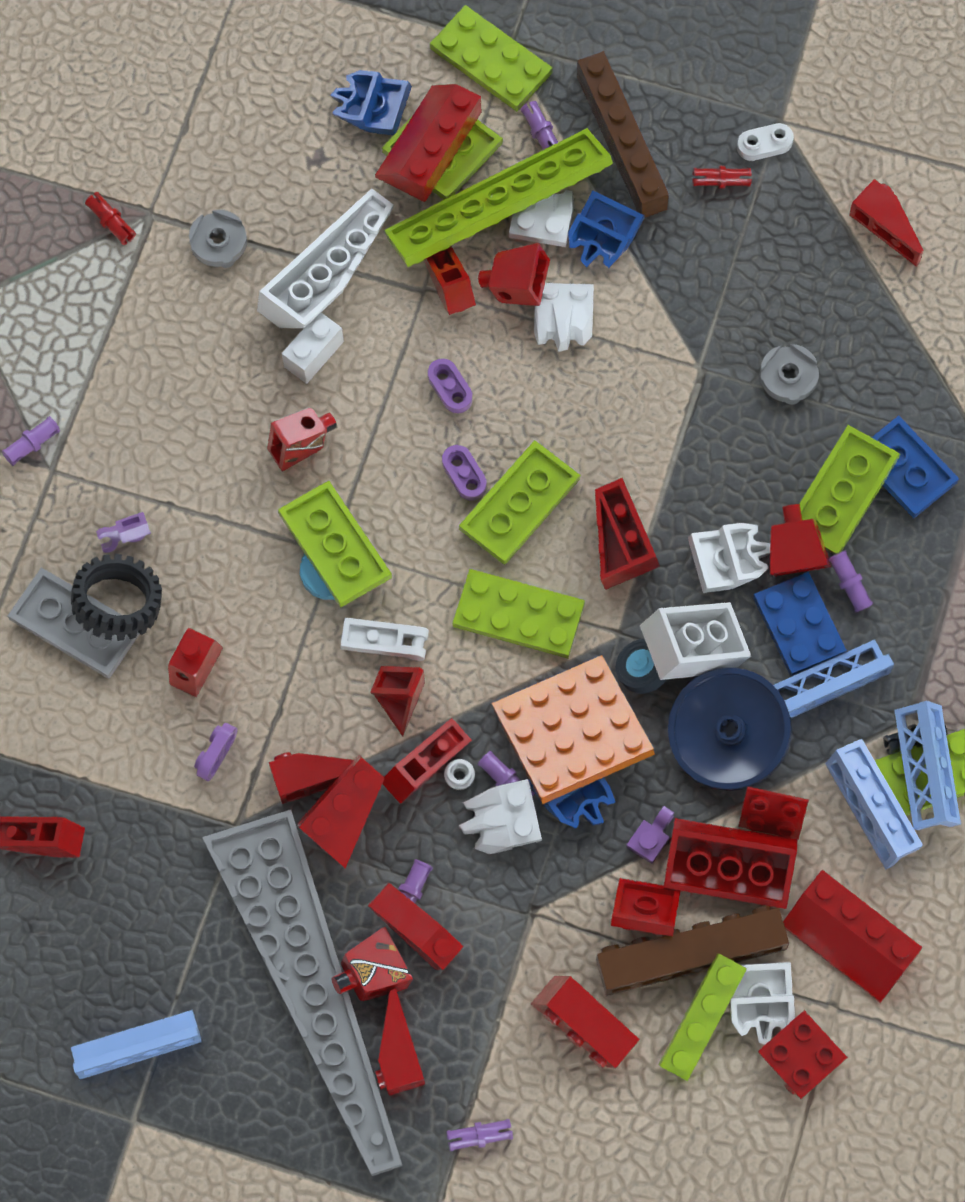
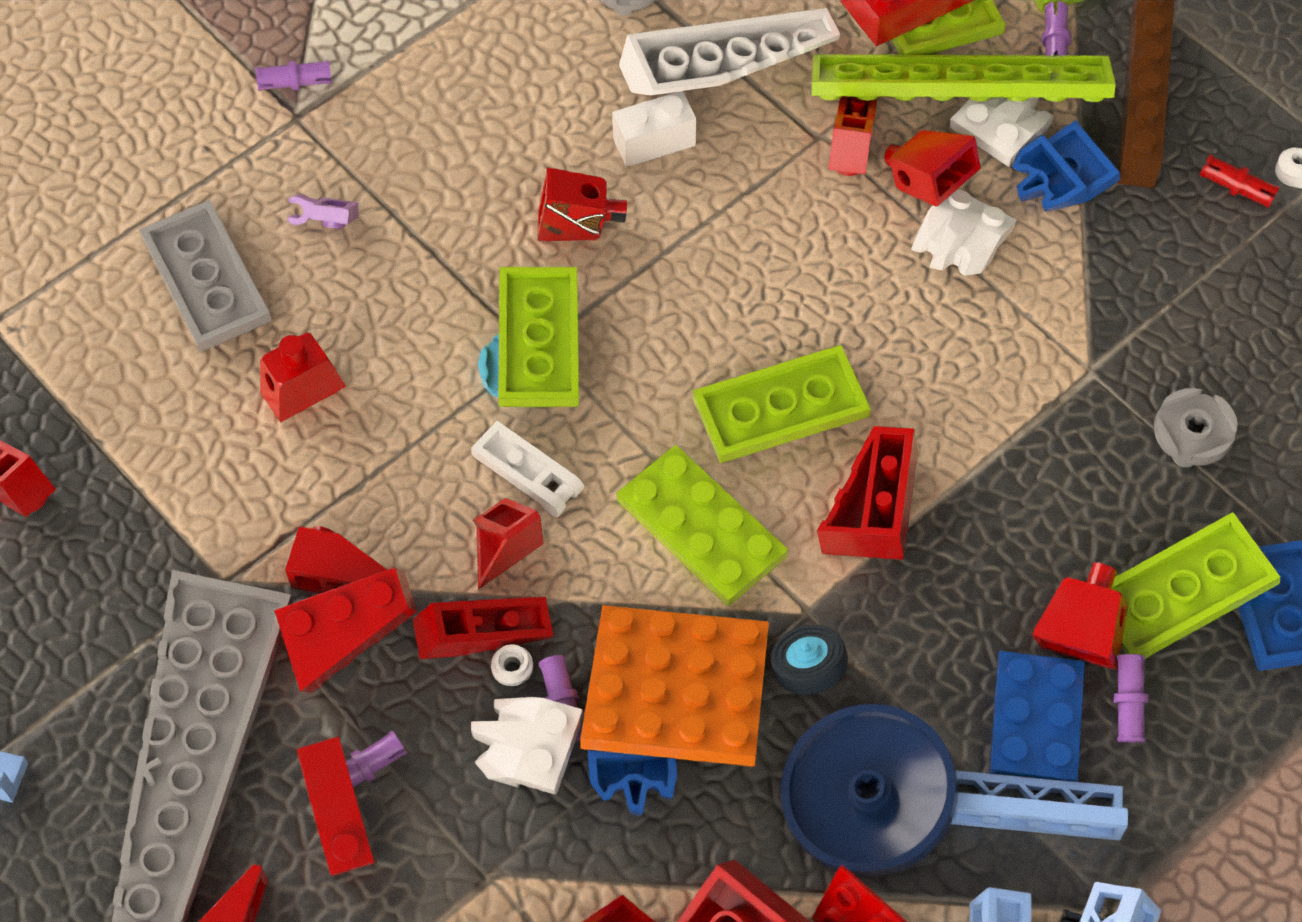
camera: 30 degrees right, 10 degrees down
black tyre [71,554,162,641] -> none
medium lavender plate [194,723,238,781] -> none
red torso [331,927,413,1001] -> none
medium lavender plate [428,359,472,413] -> none
medium lavender plate [442,445,487,501] -> none
medium lavender plate [627,806,674,864] -> none
white brick [640,602,751,680] -> none
white plate [688,523,771,593] -> none

